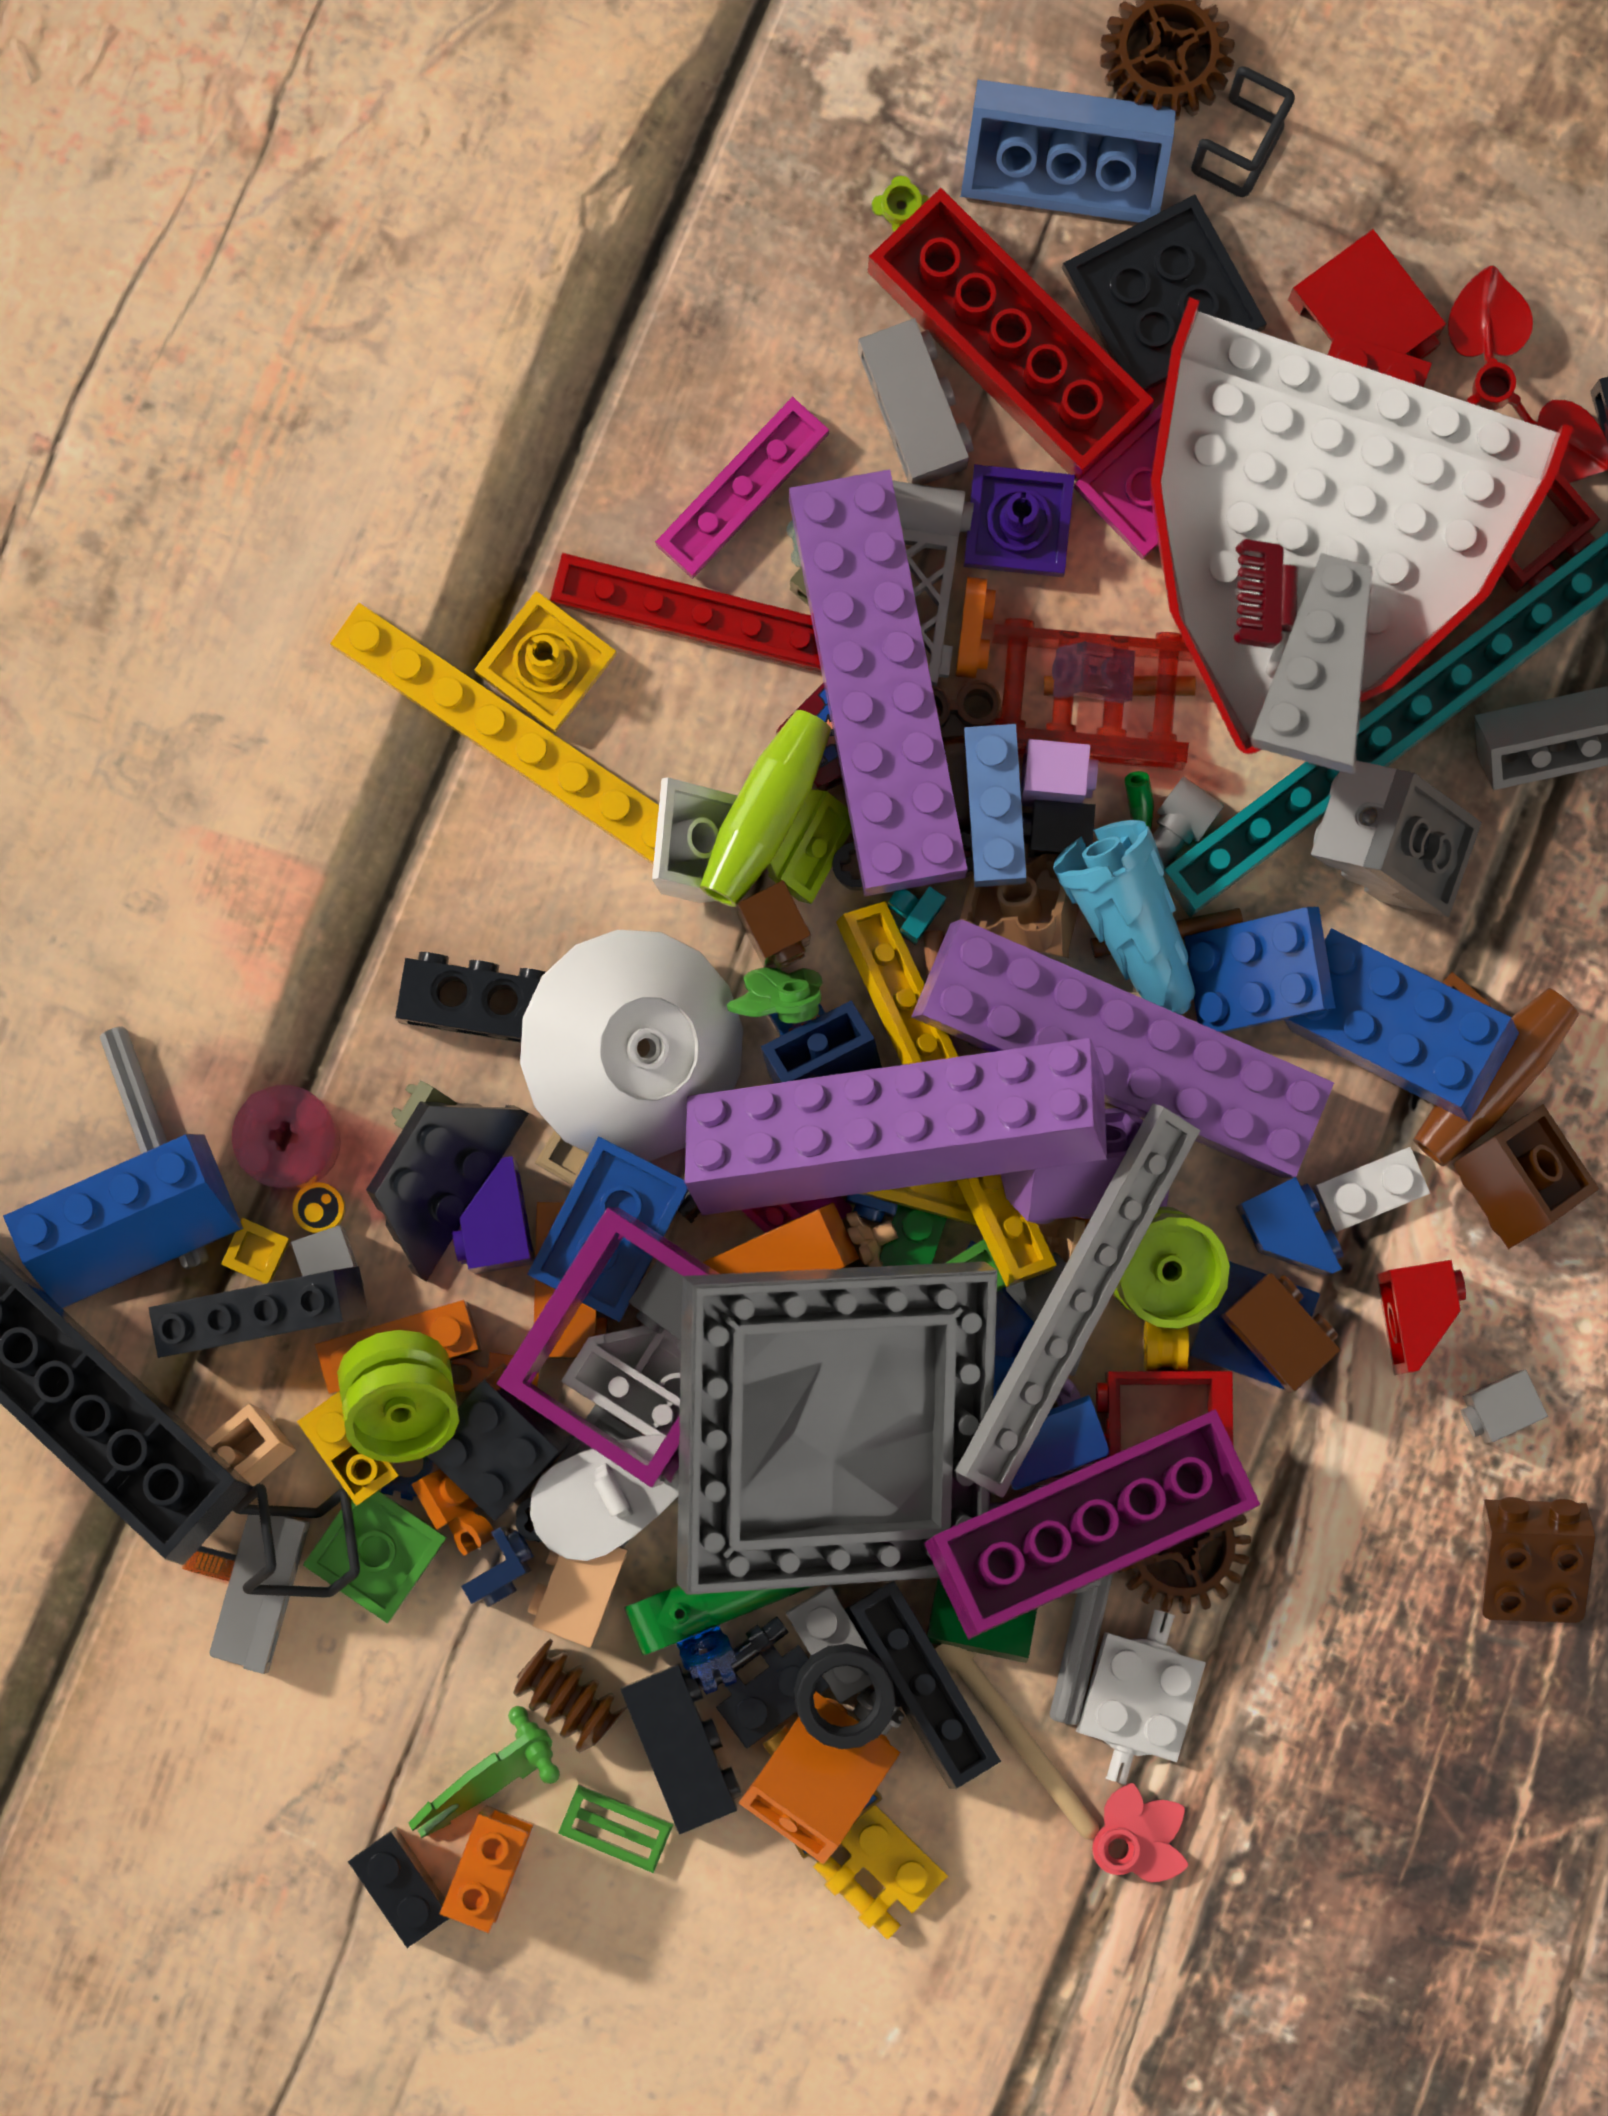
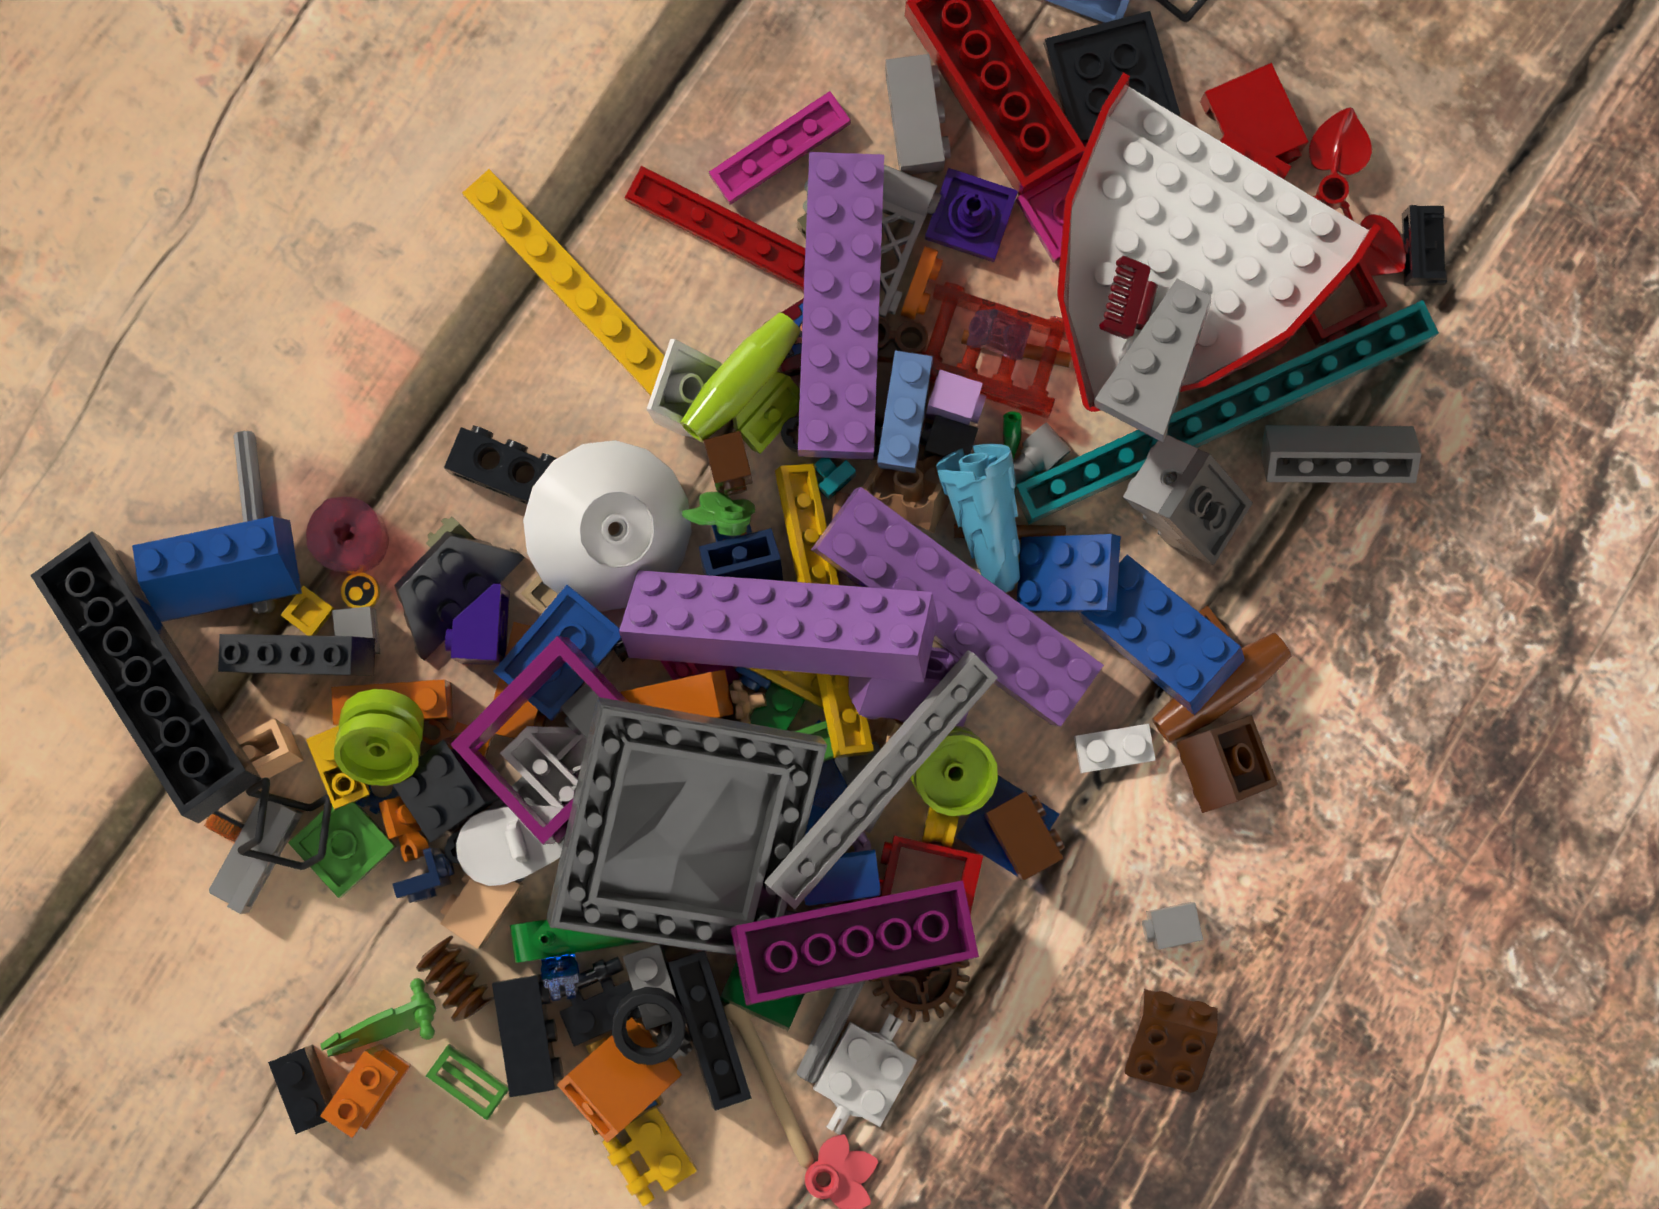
camera: 15 degrees right, 0 degrees up
yellow plate [474,591,617,734] -> none
blue slope [1236,1177,1344,1276] -> none
red slope [1377,1260,1466,1375] -> none

